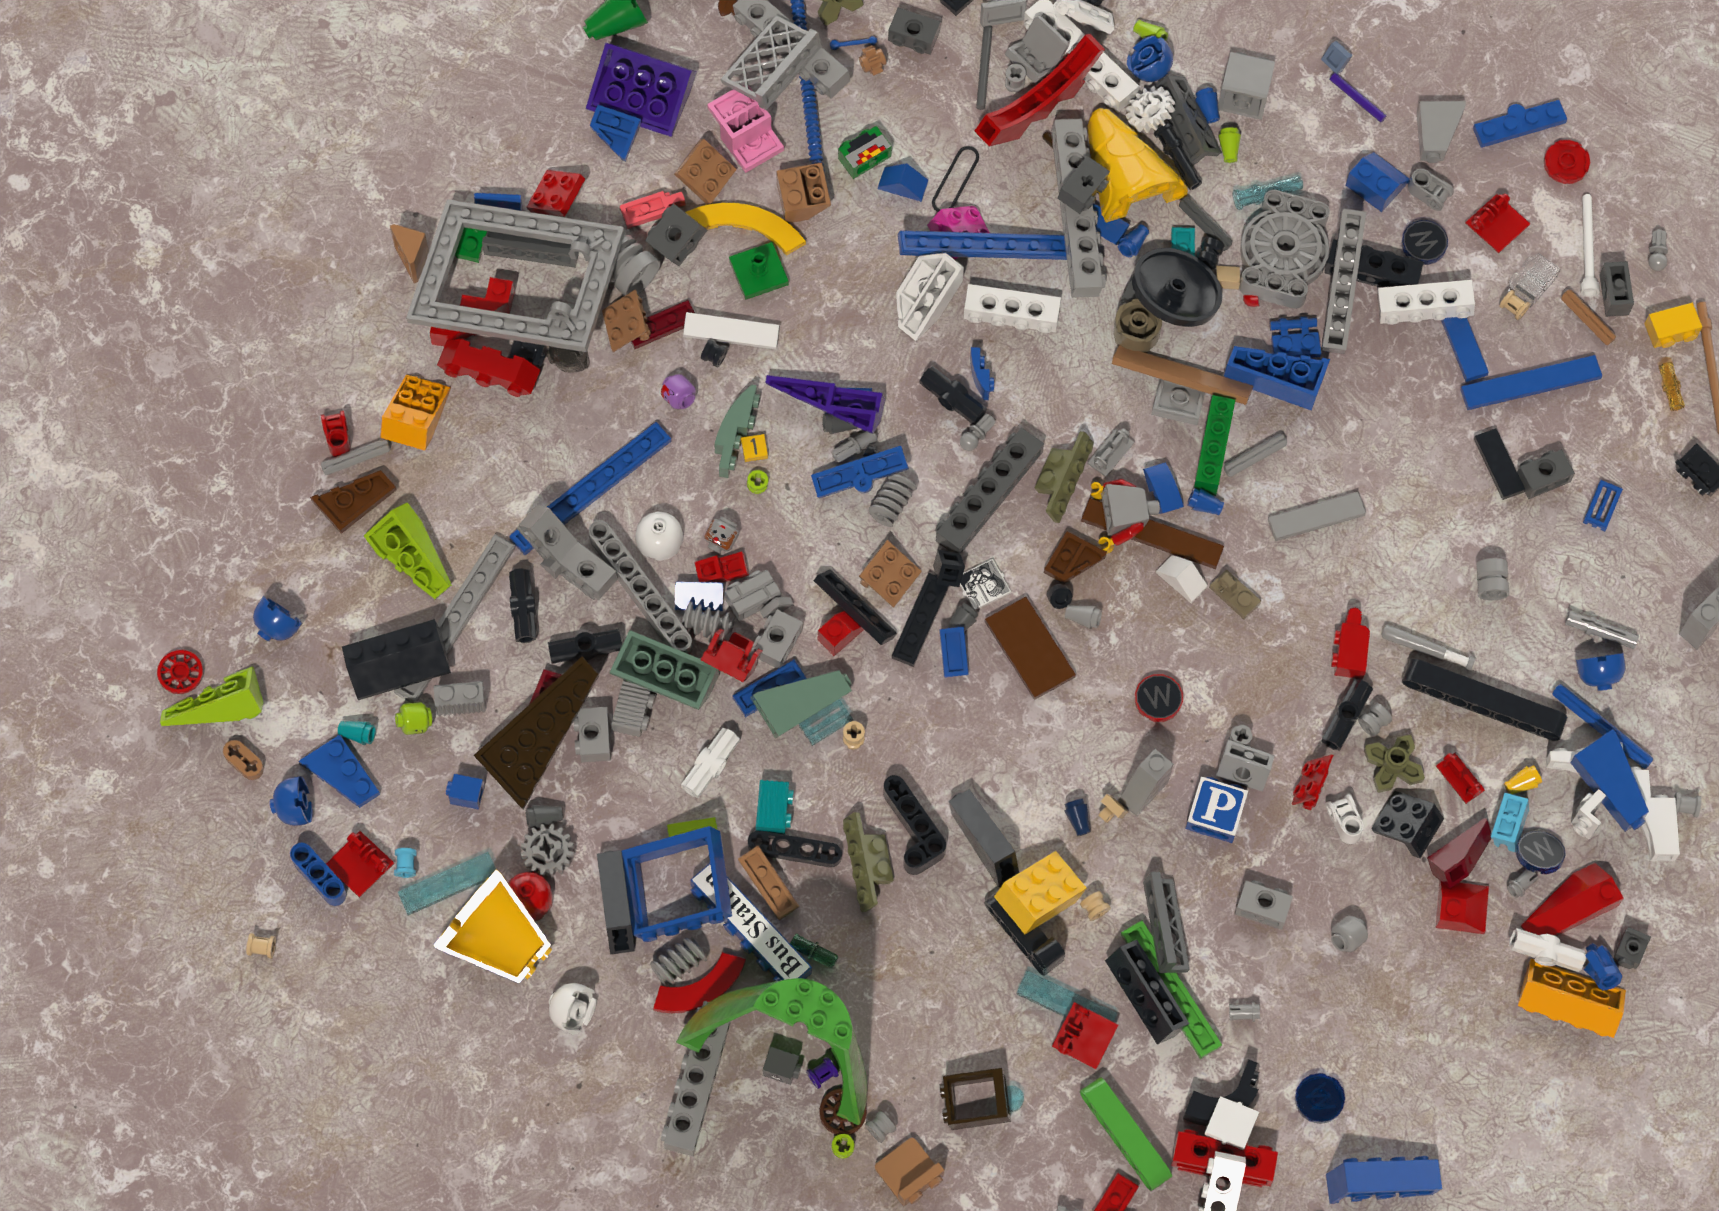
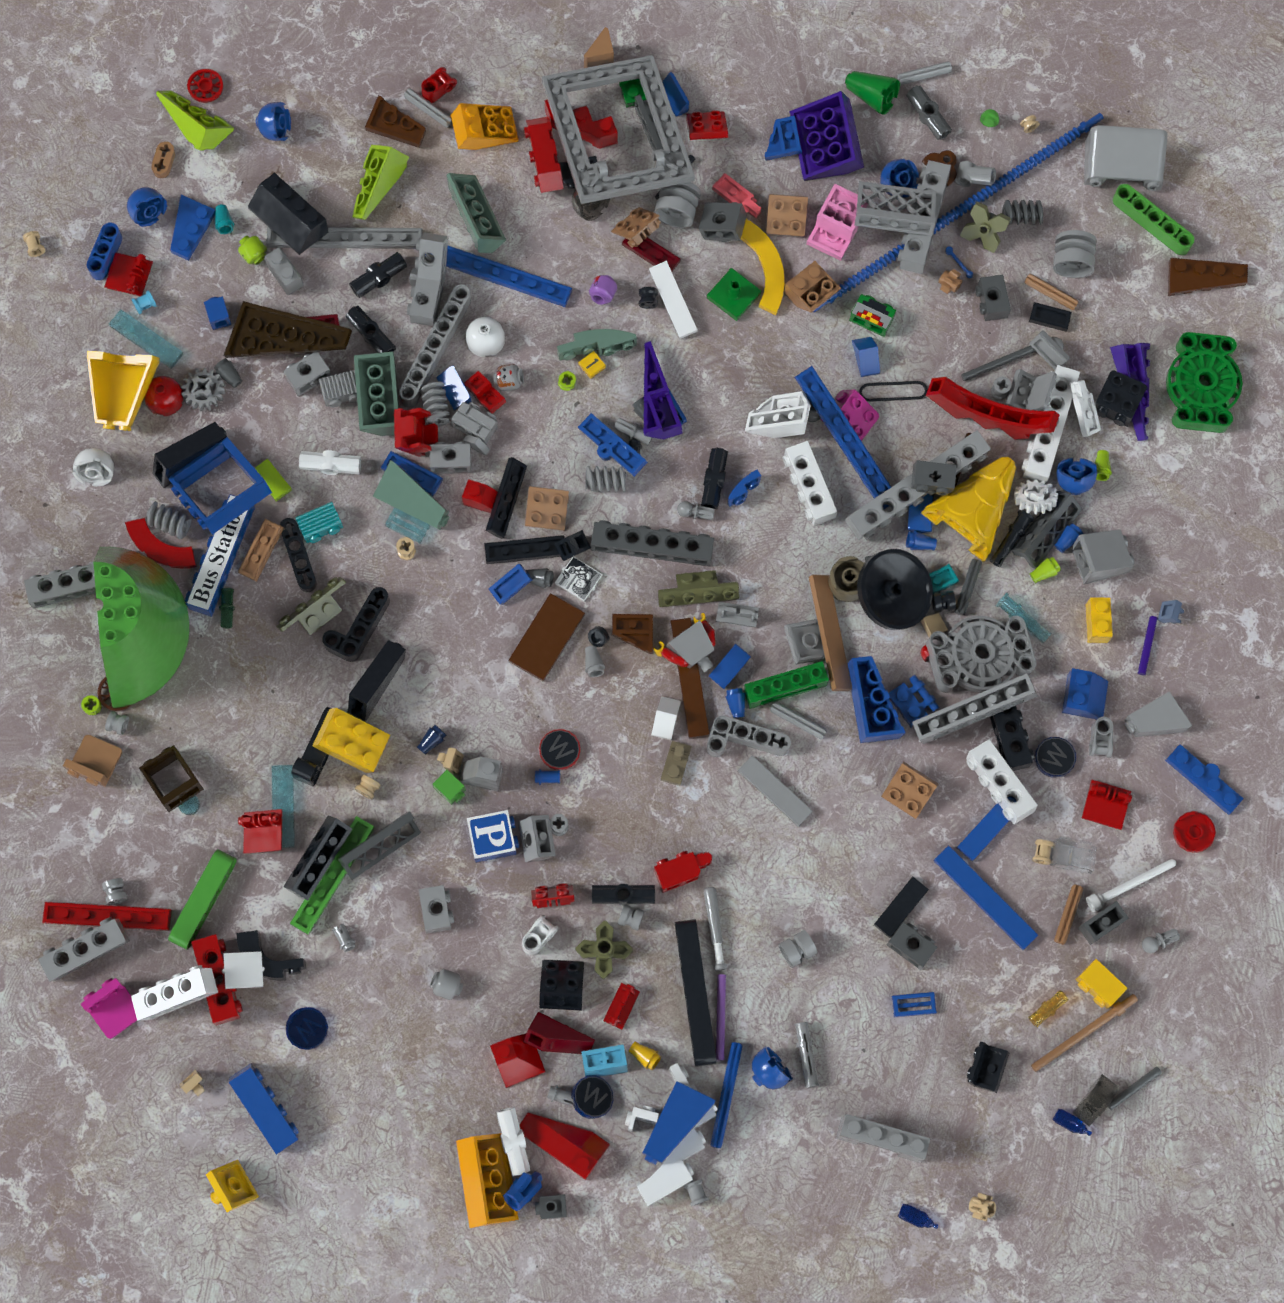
camera: 60 degrees right, 5 degrees up
none -> bright green brick [432,770,466,805]
none -> sand green slope [447,173,506,253]
none -> blue pin [535,769,560,785]
none -> light grey beam [707,716,791,757]
none -> medium lavender bar [716,974,726,1061]
none -> blue cylinder [880,159,919,198]
none -> medium nougat plate [881,762,938,819]
none -> yellow brick [1085,597,1113,643]

